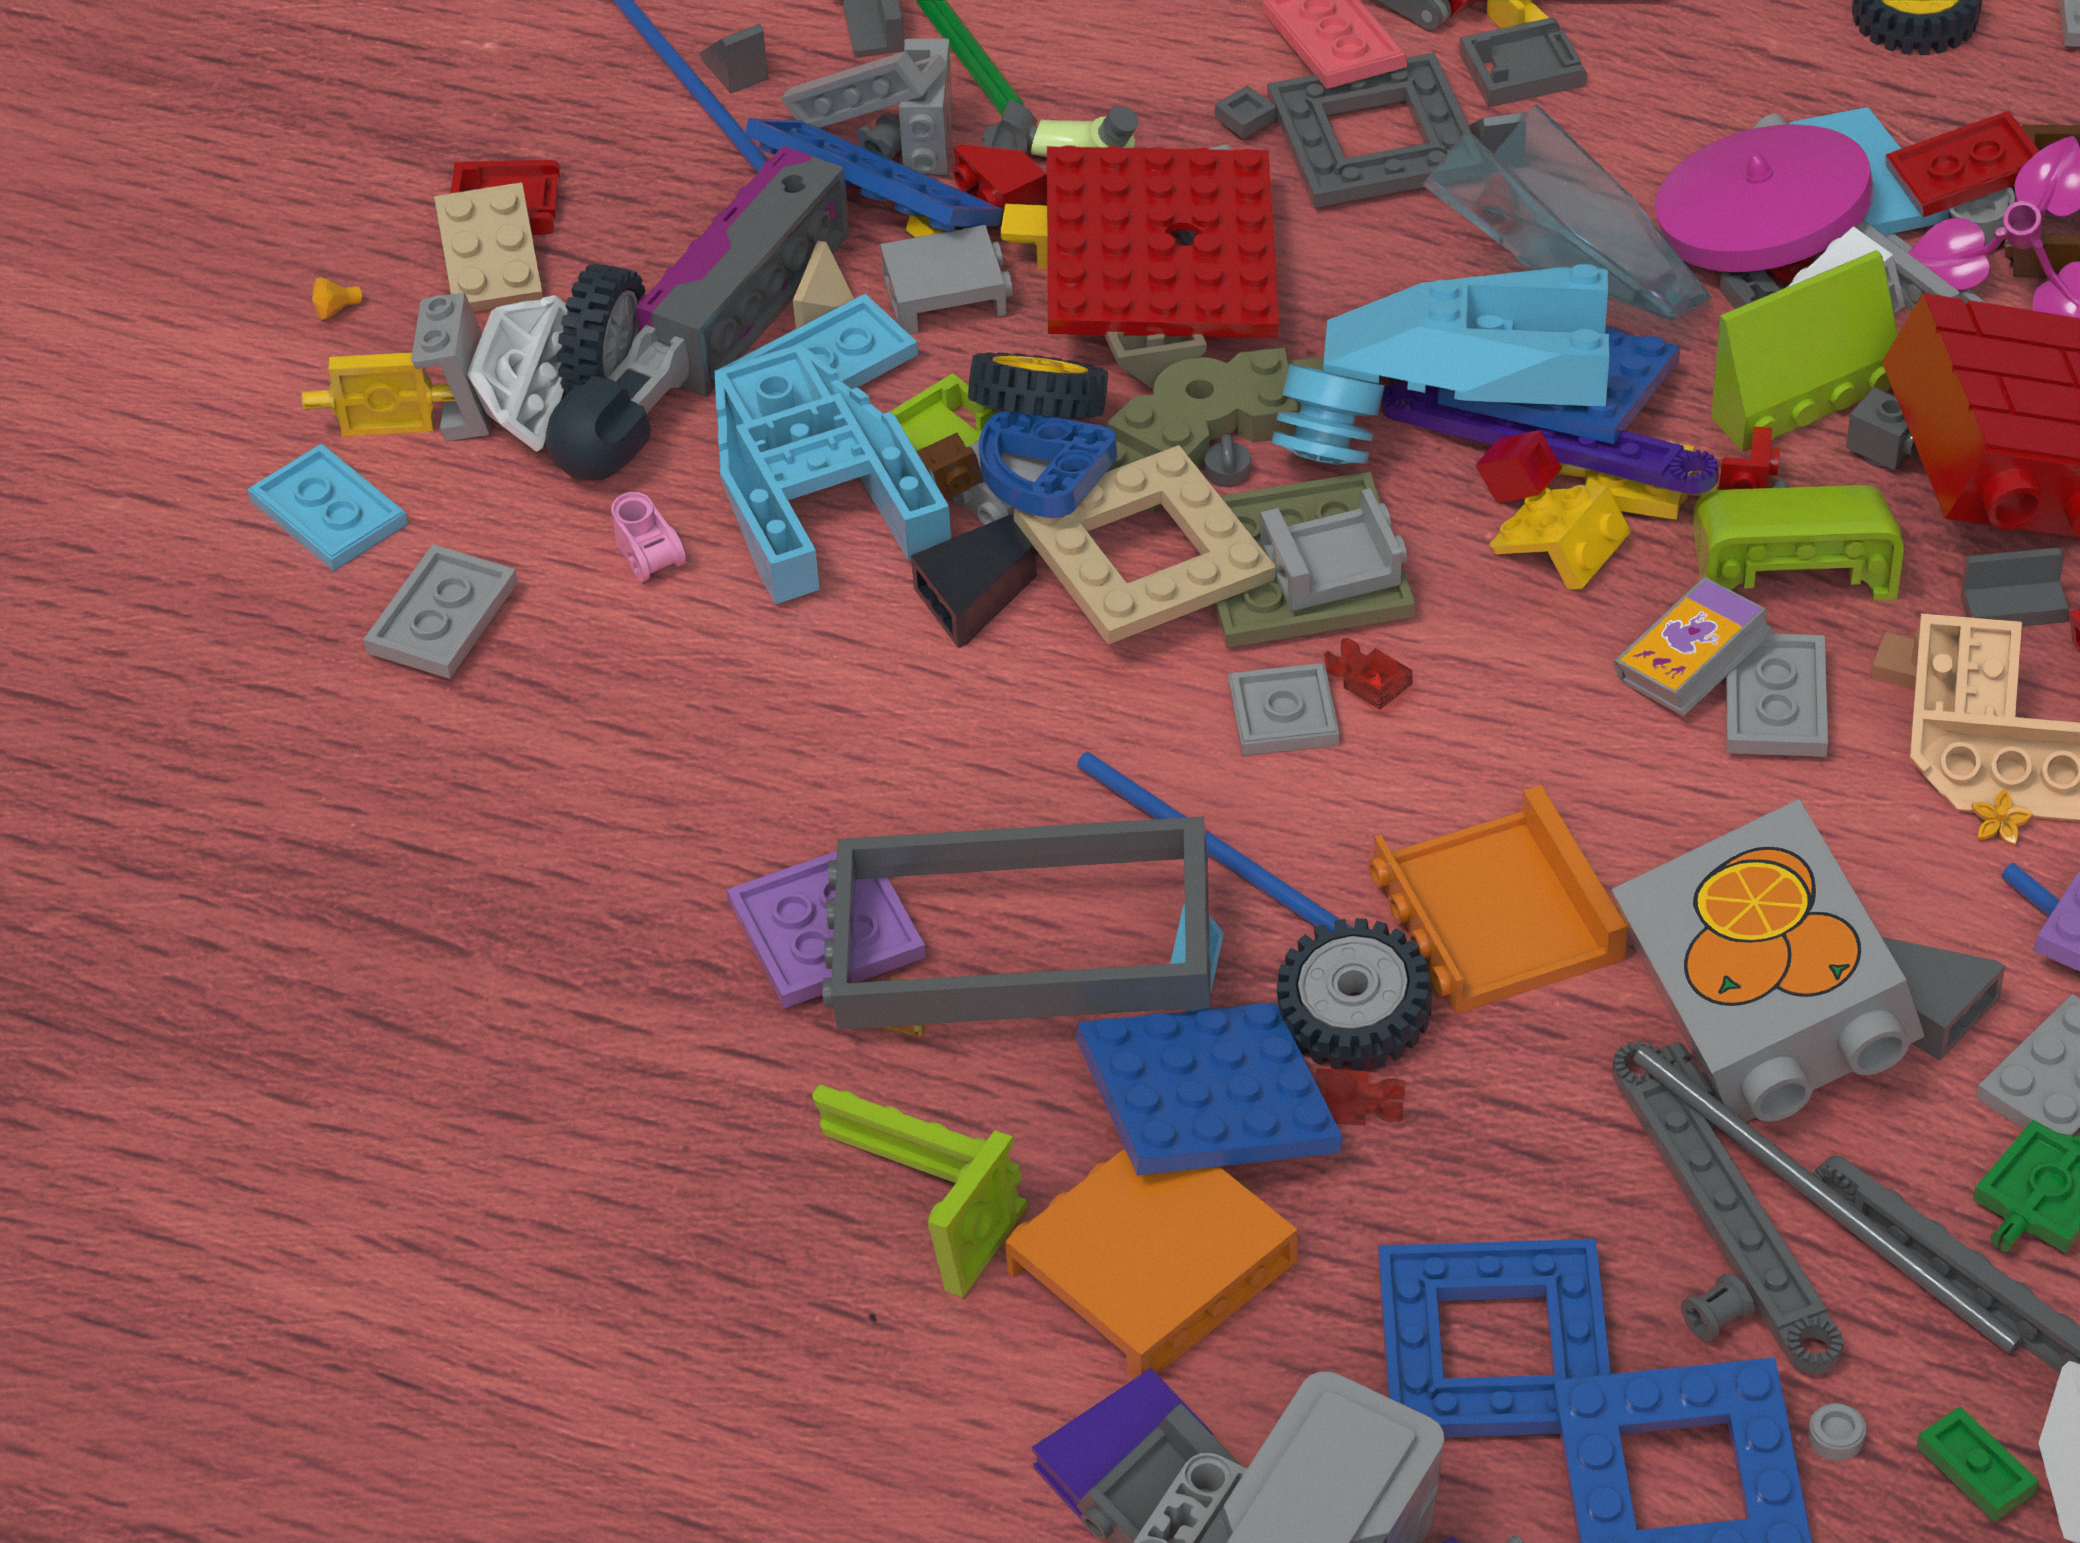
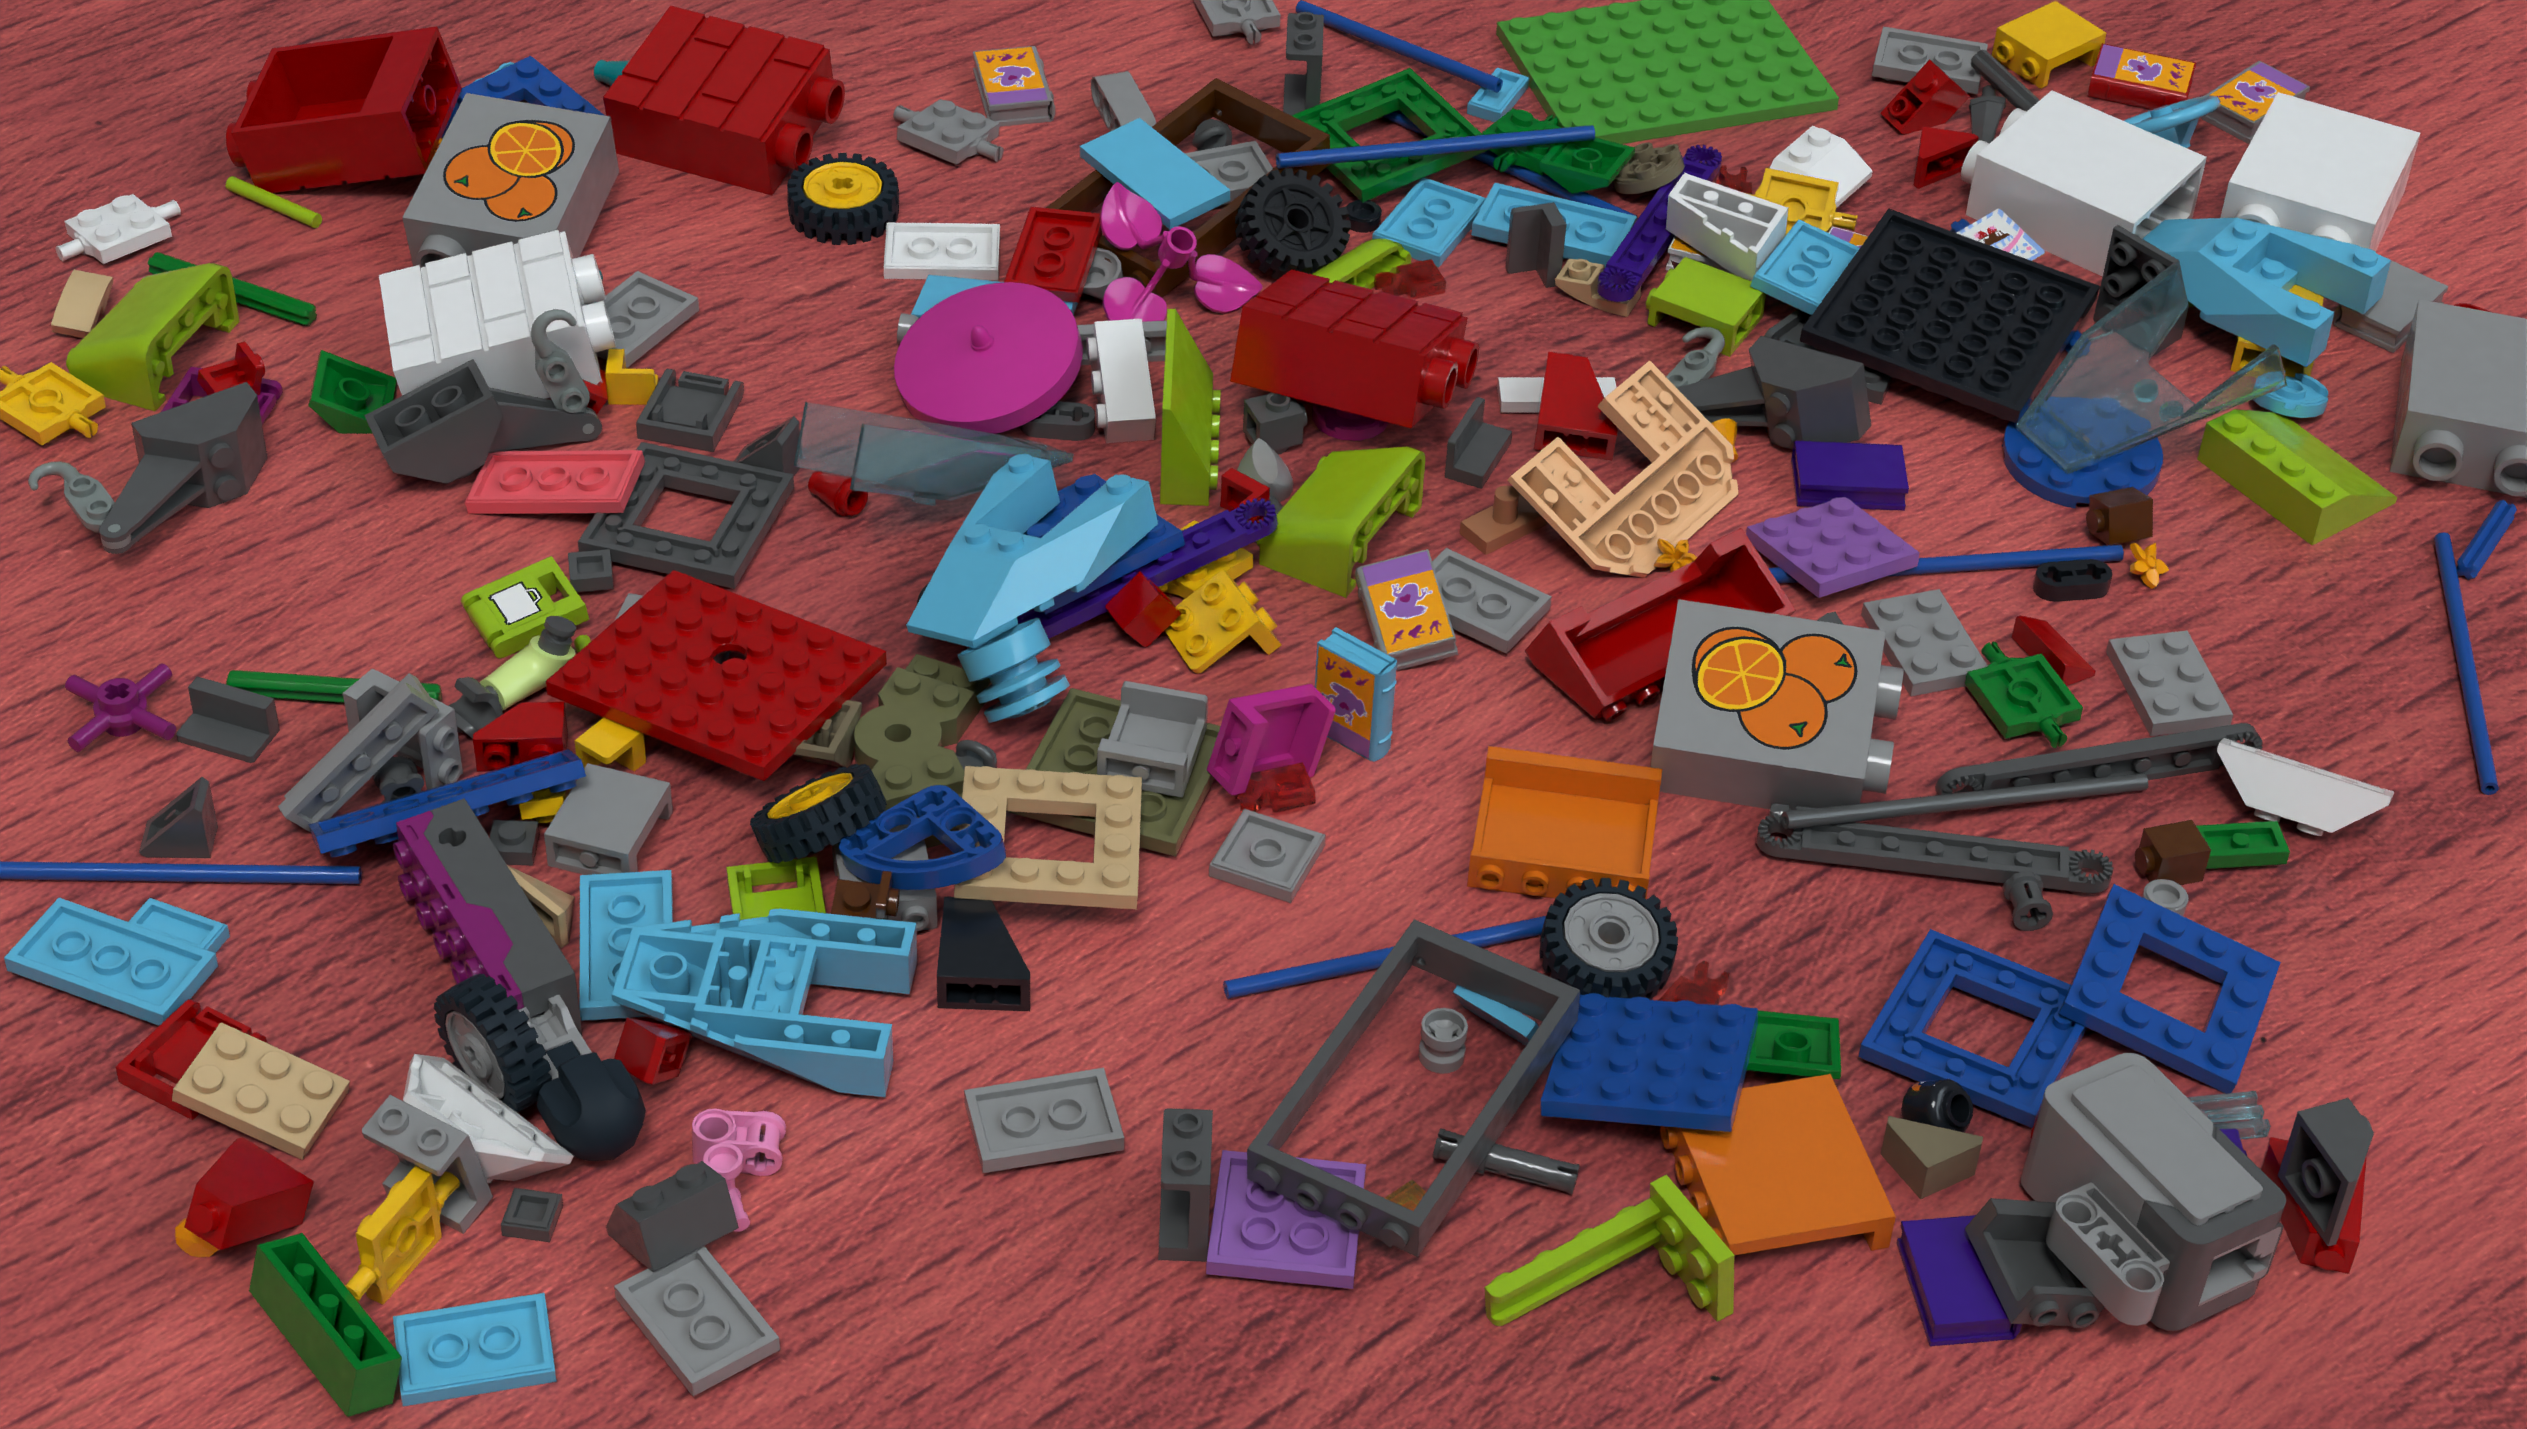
camera: 65 degrees left, 5 degrees down
none -> medium azure plate [4,898,218,1026]
none -> medium azure tile [128,898,230,953]
none -> red slope [184,1137,314,1250]
none -> green brick [249,1233,402,1417]
none -> lime container [461,556,590,658]
none -> dark grey plate [490,820,540,866]
none -> dark grey tile [501,1188,563,1242]
none -> dark grey slope [606,1161,739,1272]
none -> red slope [614,1017,692,1085]
none -> bright pink piece [703,1143,750,1232]
none -> white tile [884,222,1000,280]
none -> light grey plate [964,1068,1124,1173]
none -> dark grey panel [1158,1108,1213,1262]
none -> dark pink panel [1207,684,1336,796]
none -> light grey piece [1237,438,1293,502]
none -> piece [1315,627,1397,762]
none -> light grey wheel [1418,1008,1468,1074]
none -> dark grey pin [1433,1128,1580,1195]
none -> red windscreen [1525,528,1796,722]
none -> green slope [1747,1010,1841,1079]
none -> dark tan slope [1881,1116,1983,1199]
none -> black head [1901,1079,1973,1133]
none -> reddish brown brick [2135,820,2211,885]

